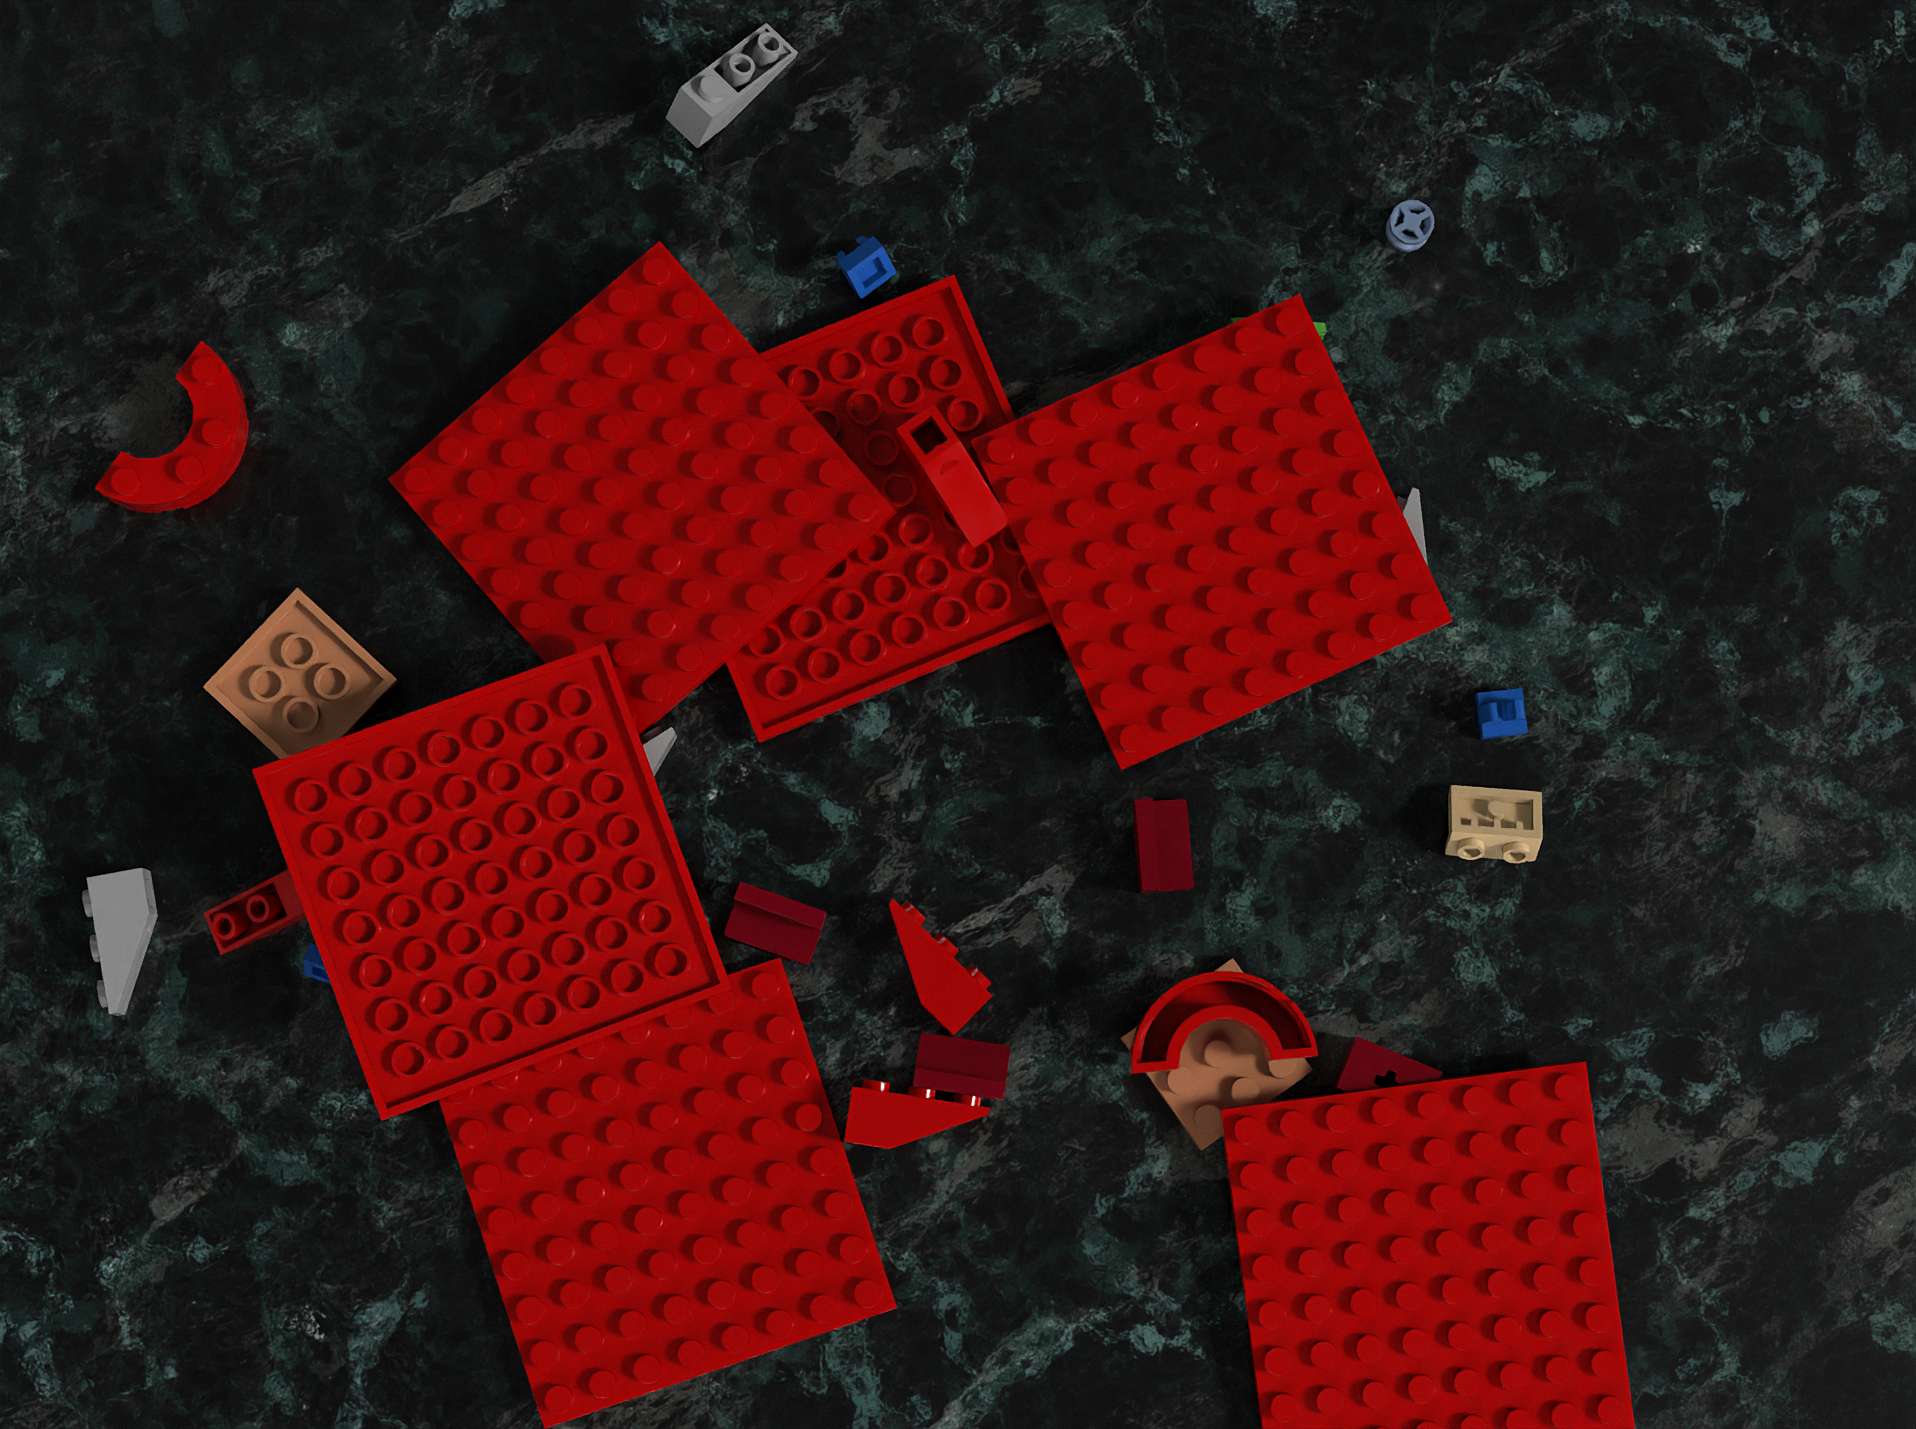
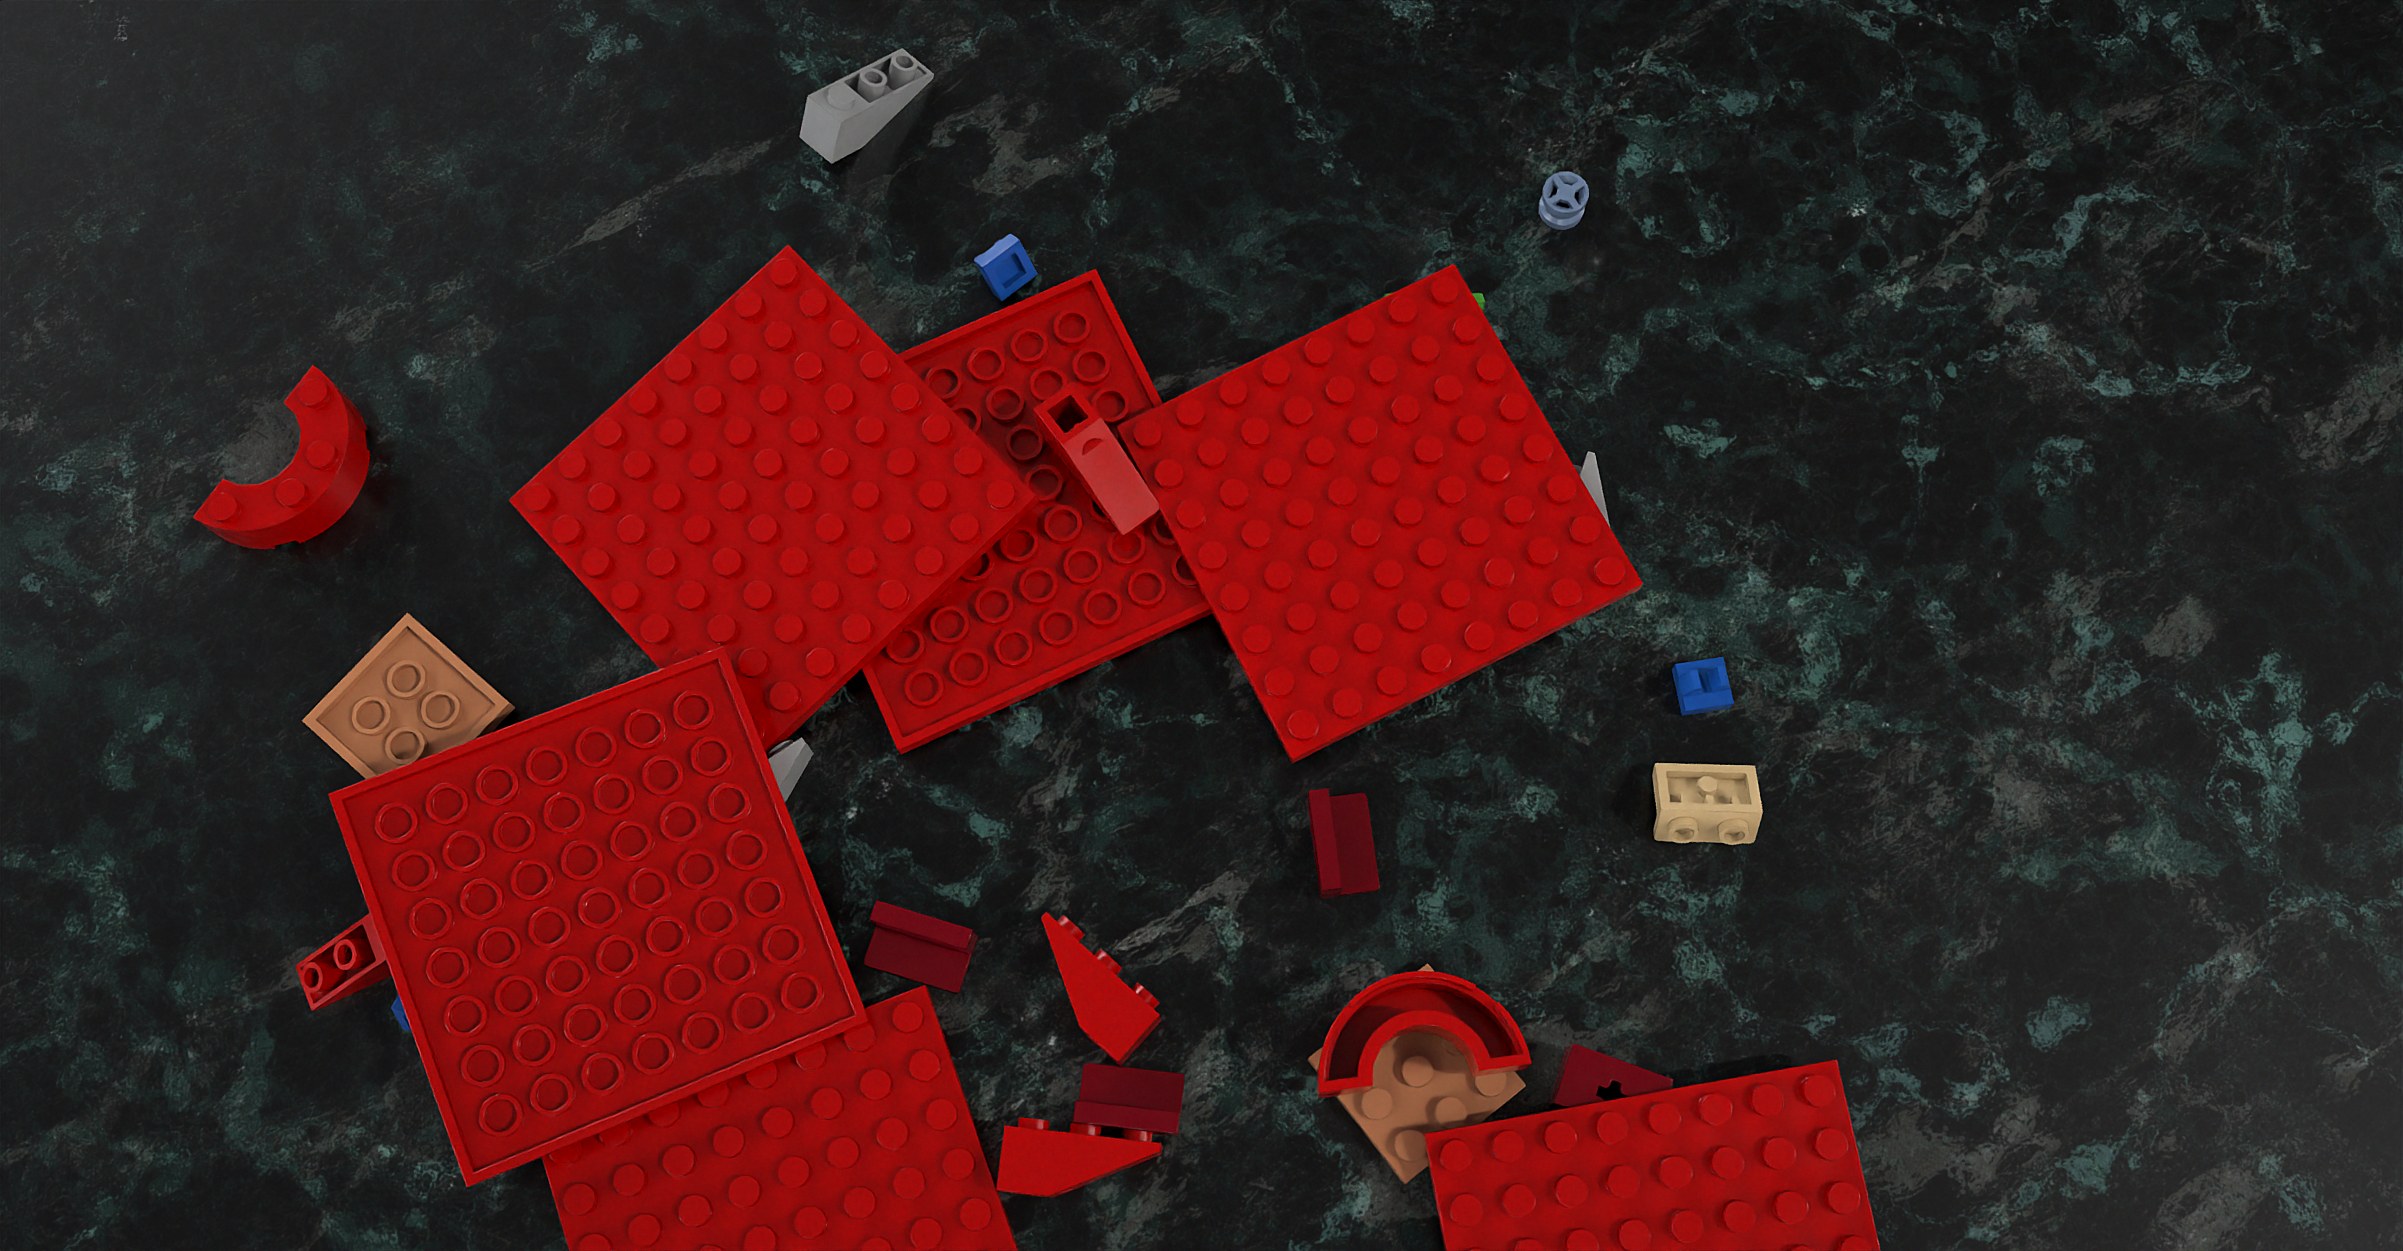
camera: 10 degrees right, 10 degrees down
light grey slope [82,868,158,1016] -> none

